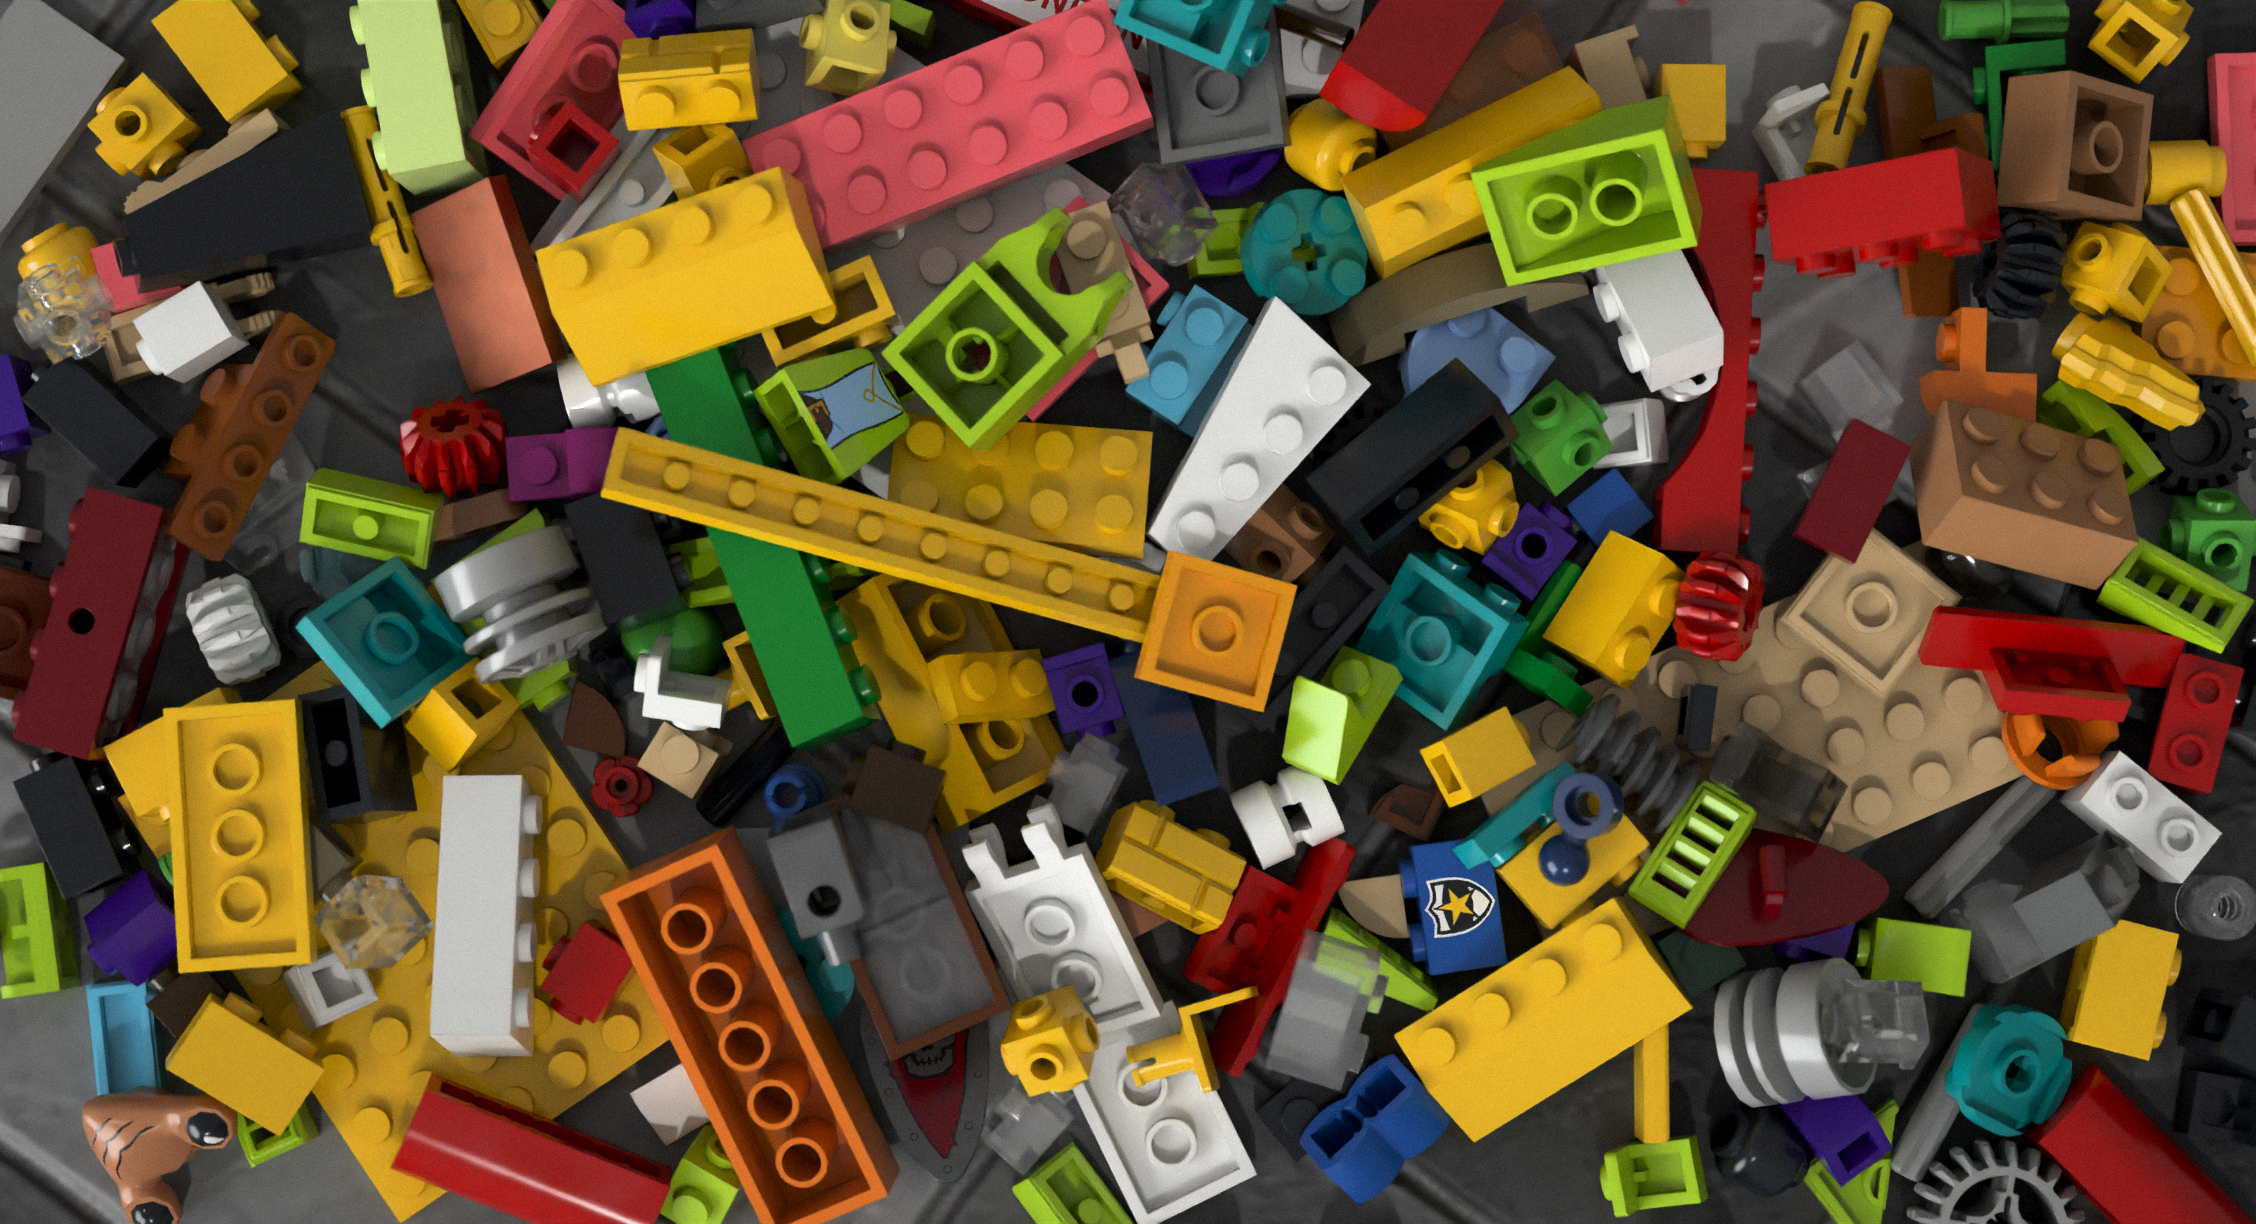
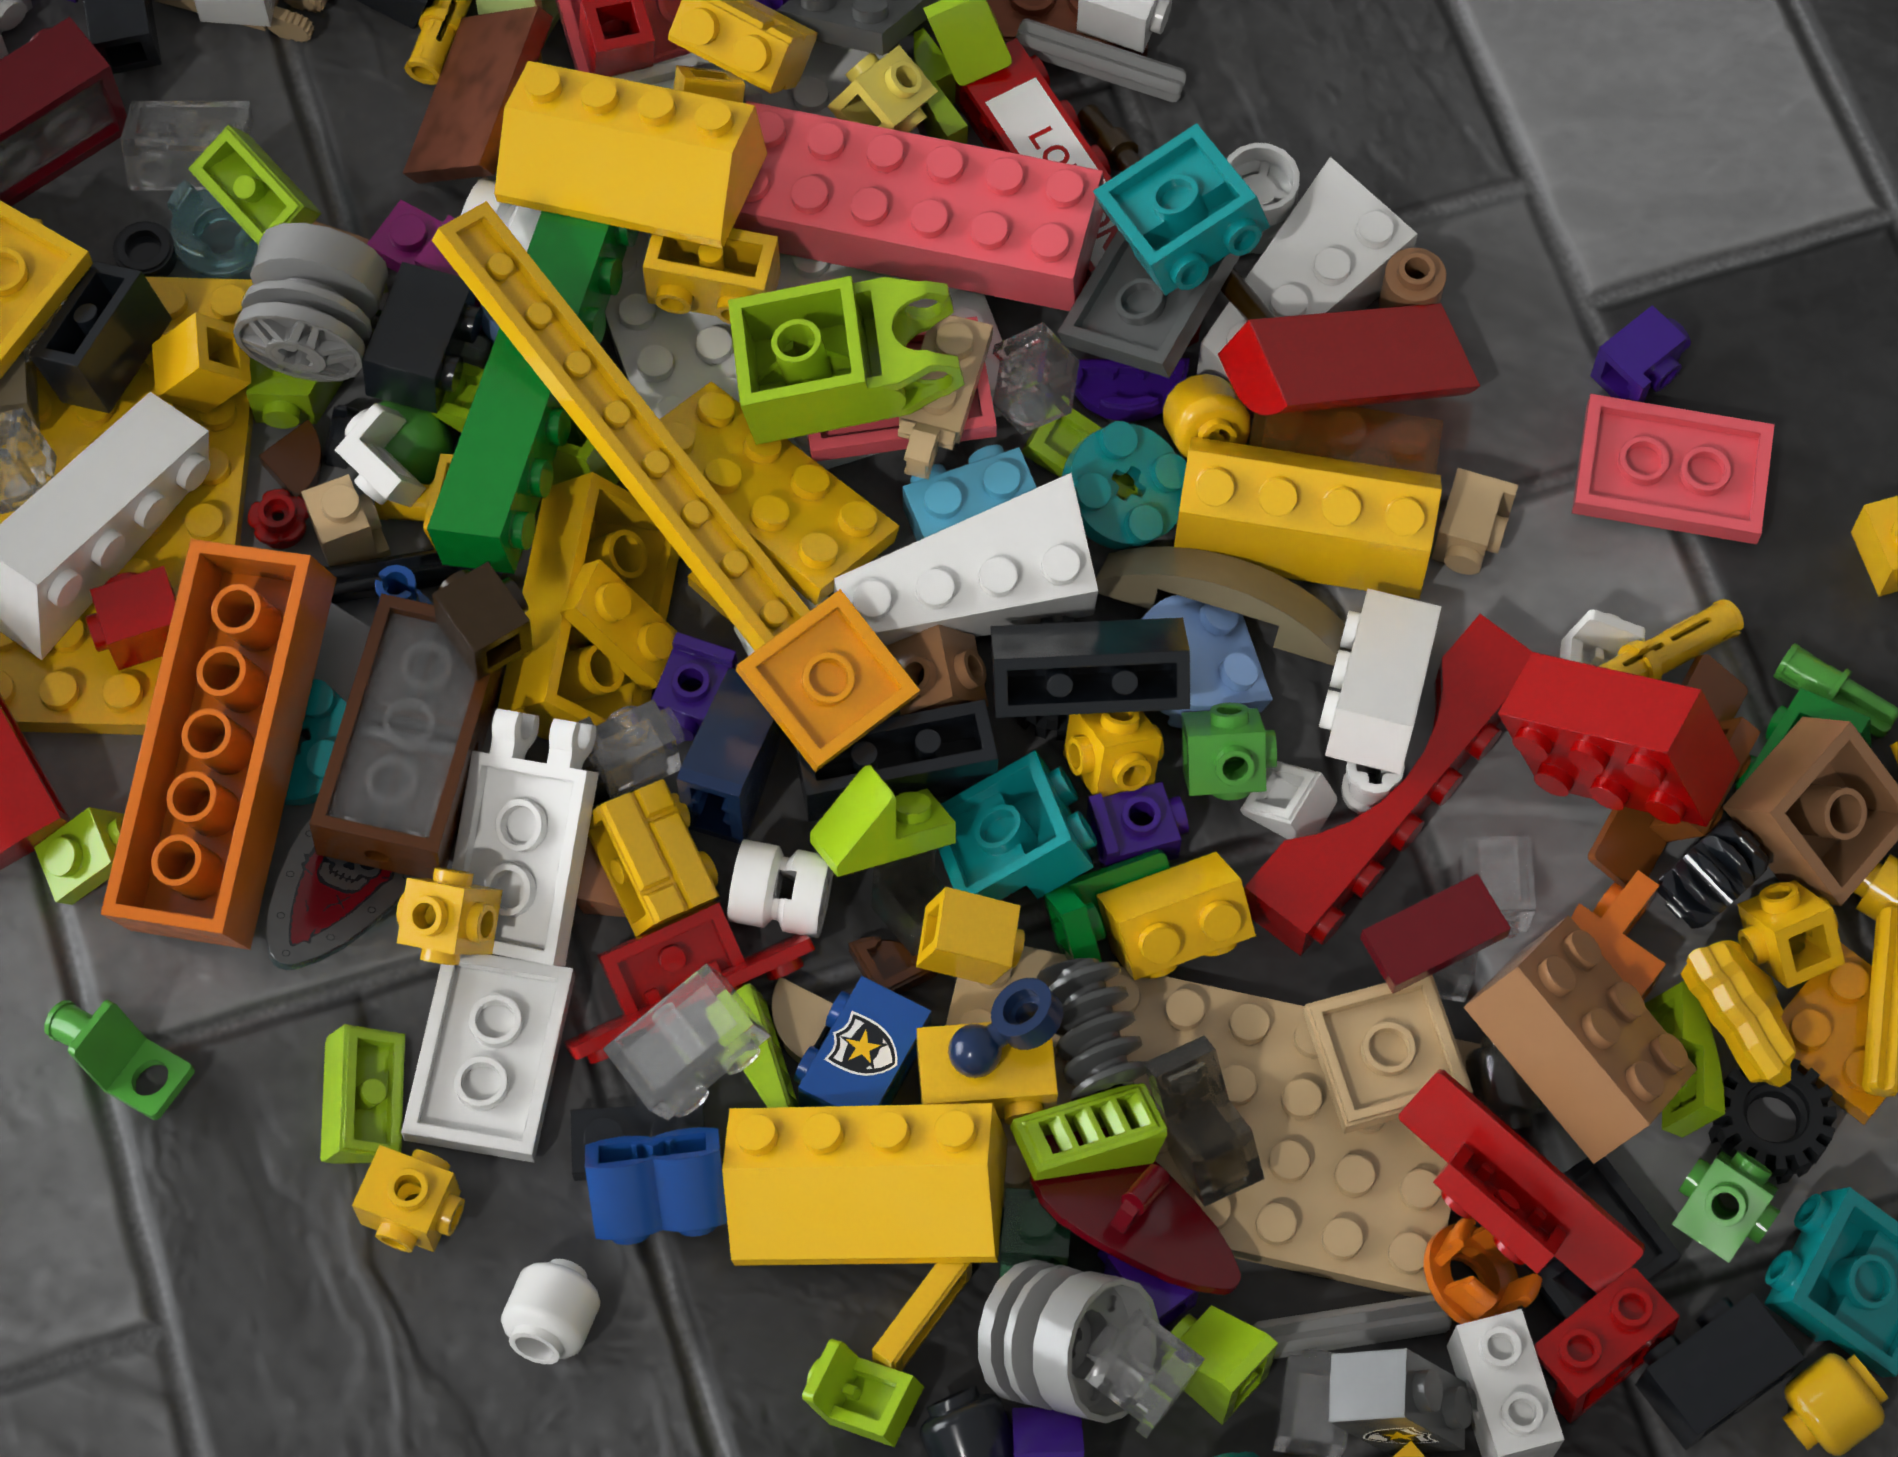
camera: 30 degrees right, 20 degrees down
dark orange bracket [163,312,336,561] -> none
white gear [185,573,281,686] -> none
teal plate [295,555,480,729] -> none
red gear [399,395,508,498] -> none
white slope [630,1063,710,1146] -> none
lime torso [752,347,915,486] -> none
dark grey torso [766,802,867,966] -> none
clear brick [979,1081,1076,1176] -> none
yellow bracket [1126,986,1259,1094] -> none
teal plate [1452,760,1576,870] -> none
lime slope [1470,94,1703,287] -> none
blue tile [1563,467,1655,551] -> none
yellow brick [1652,64,1726,163] -> none
red gear [1673,550,1766,662] -> none
black tile [1675,683,1718,752] -> none
lime slope [2096,535,2255,654] -> none

